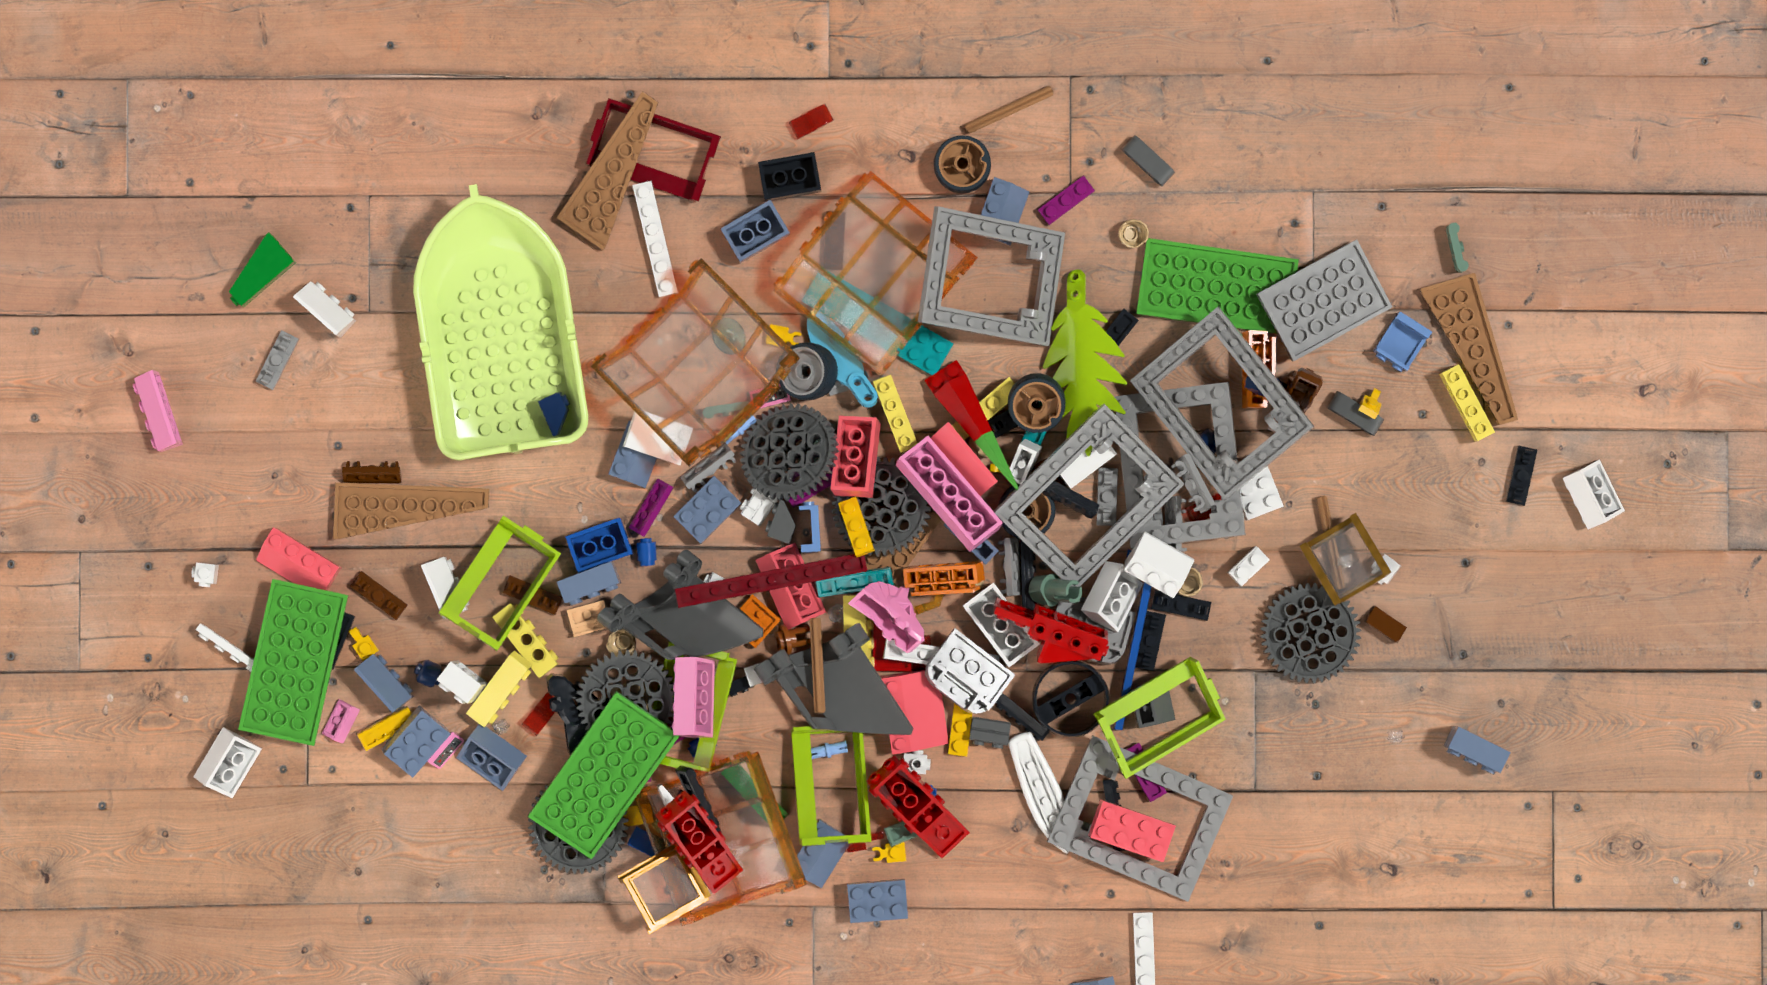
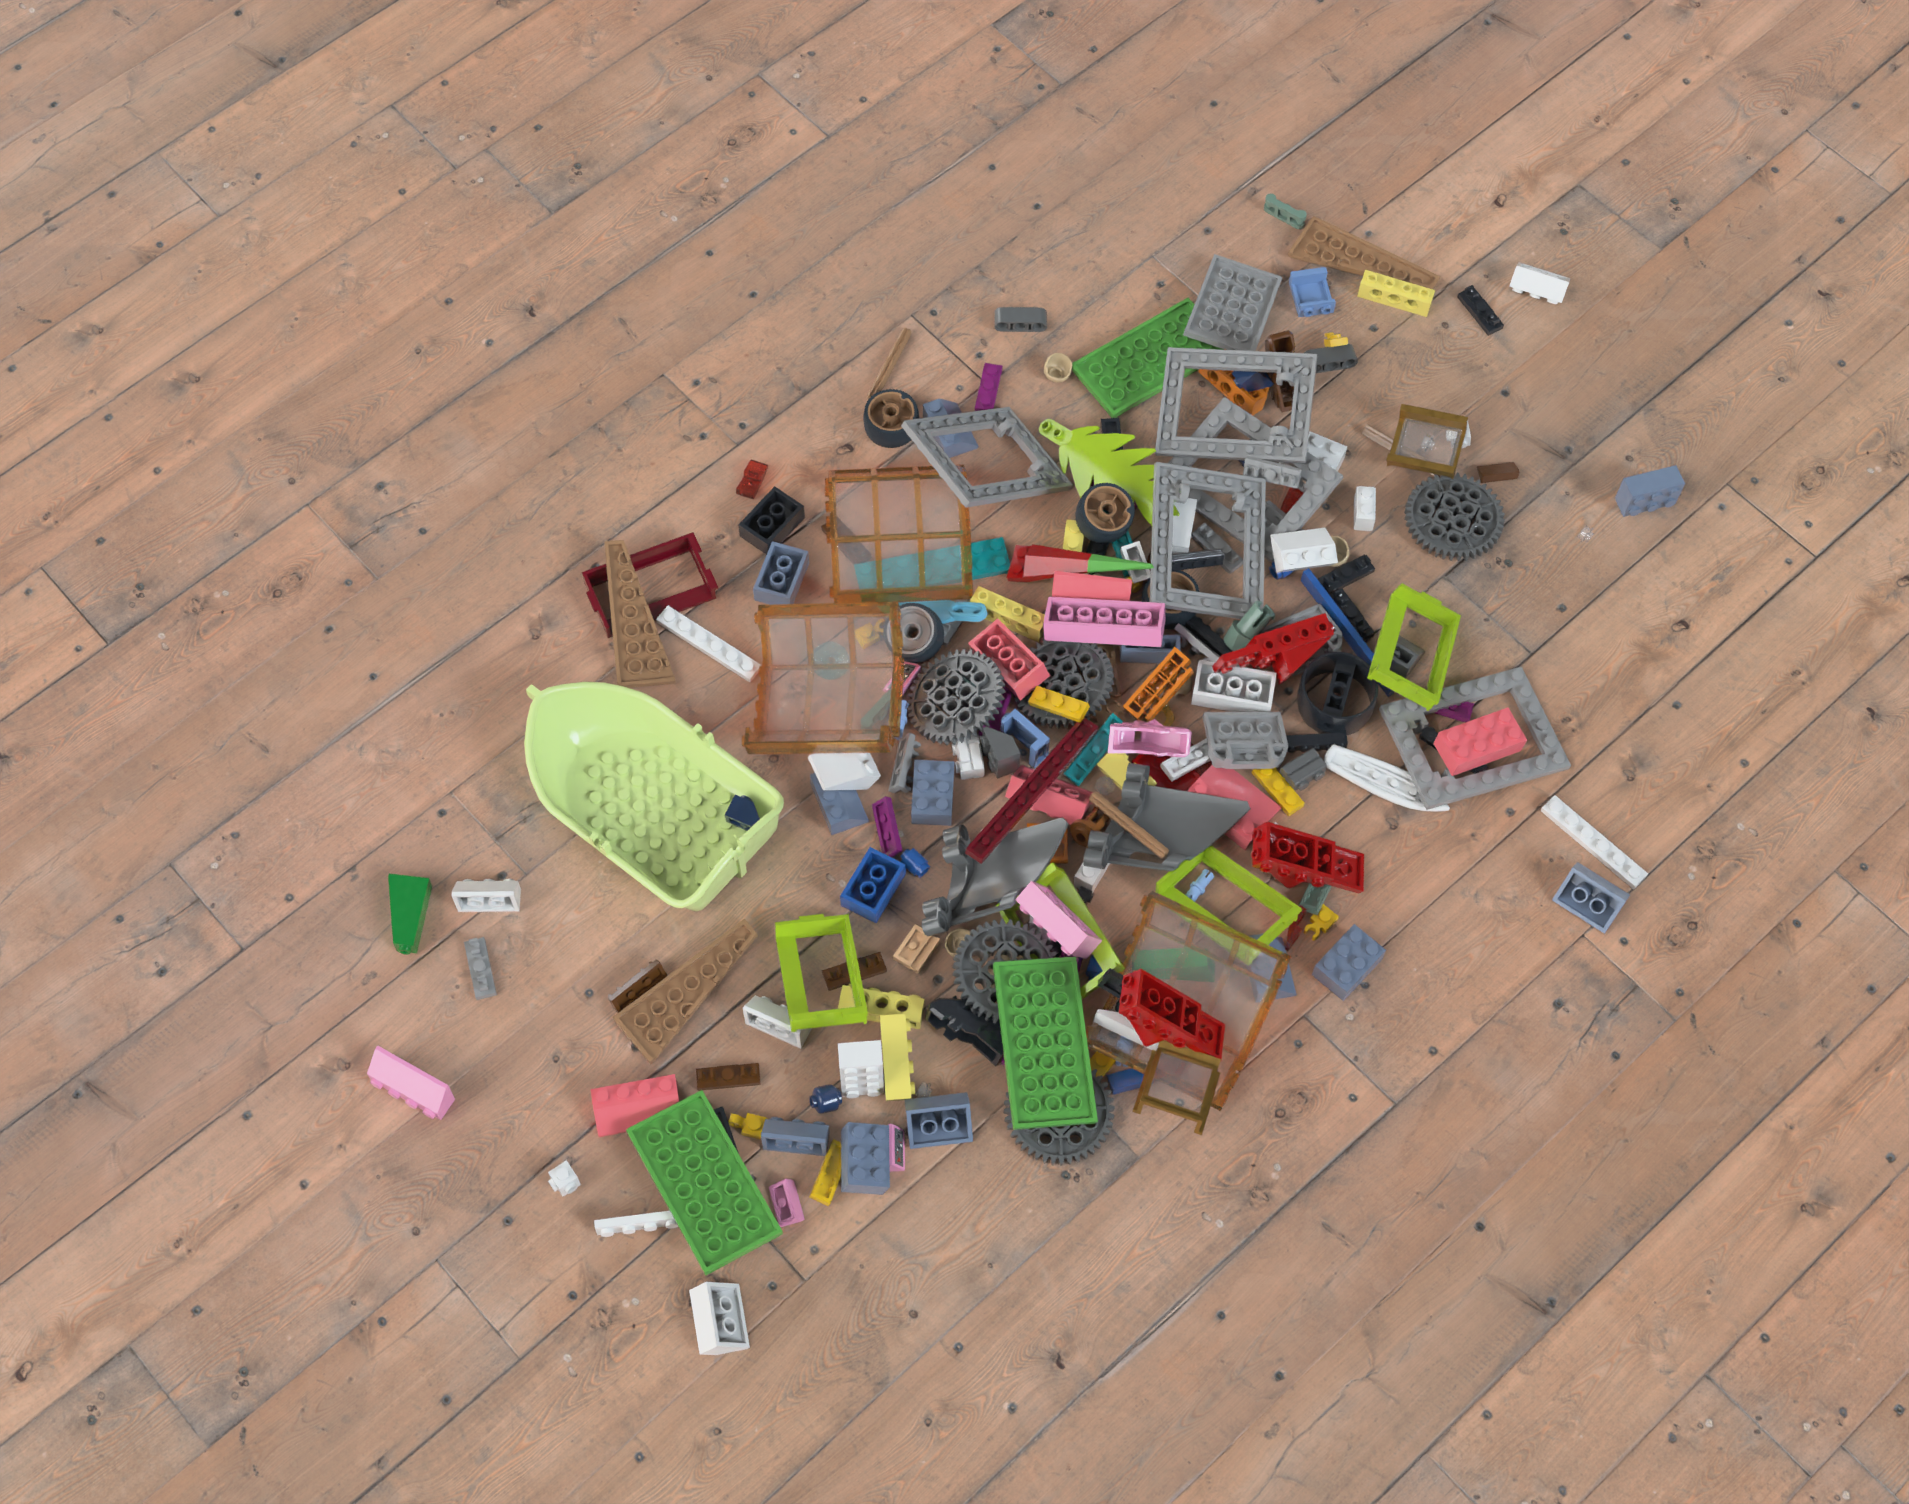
camera: 40 degrees left, 25 degrees down
clear red slope [522,692,556,736] -> none
sand blue brick [557,561,621,606] -> none
white slope [1081,561,1143,633] -> none

